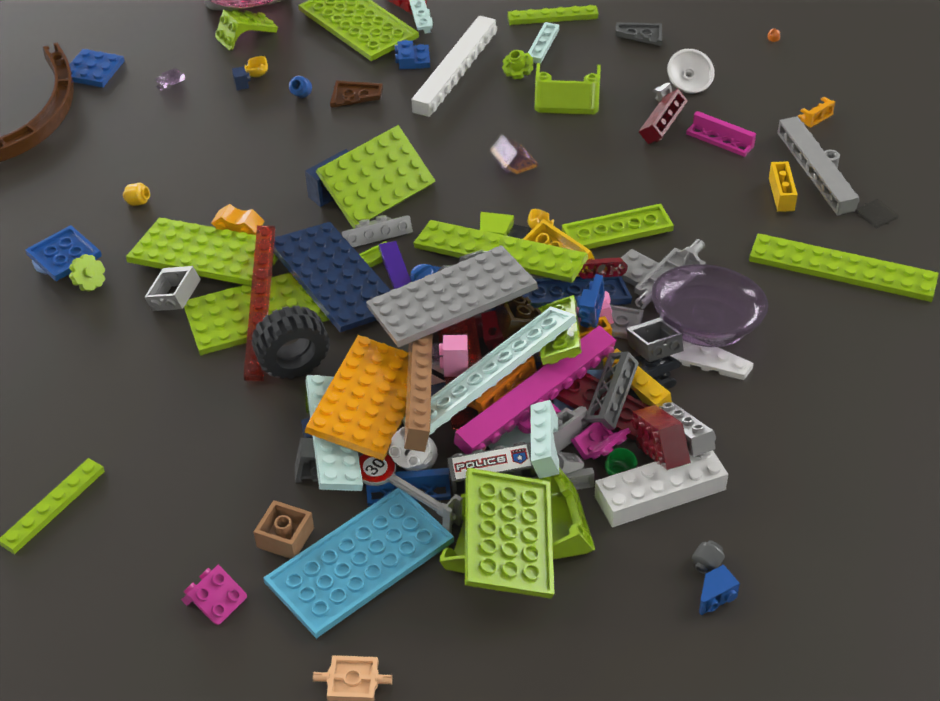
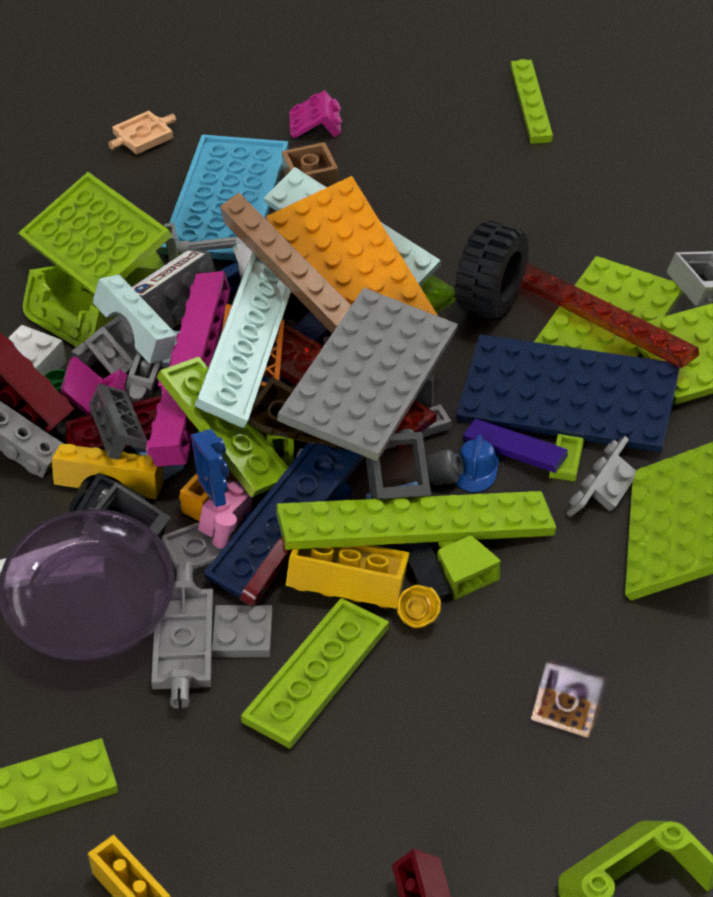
camera: 140 degrees right, 0 degrees up
bright pink brick [439,335,468,377] -> none

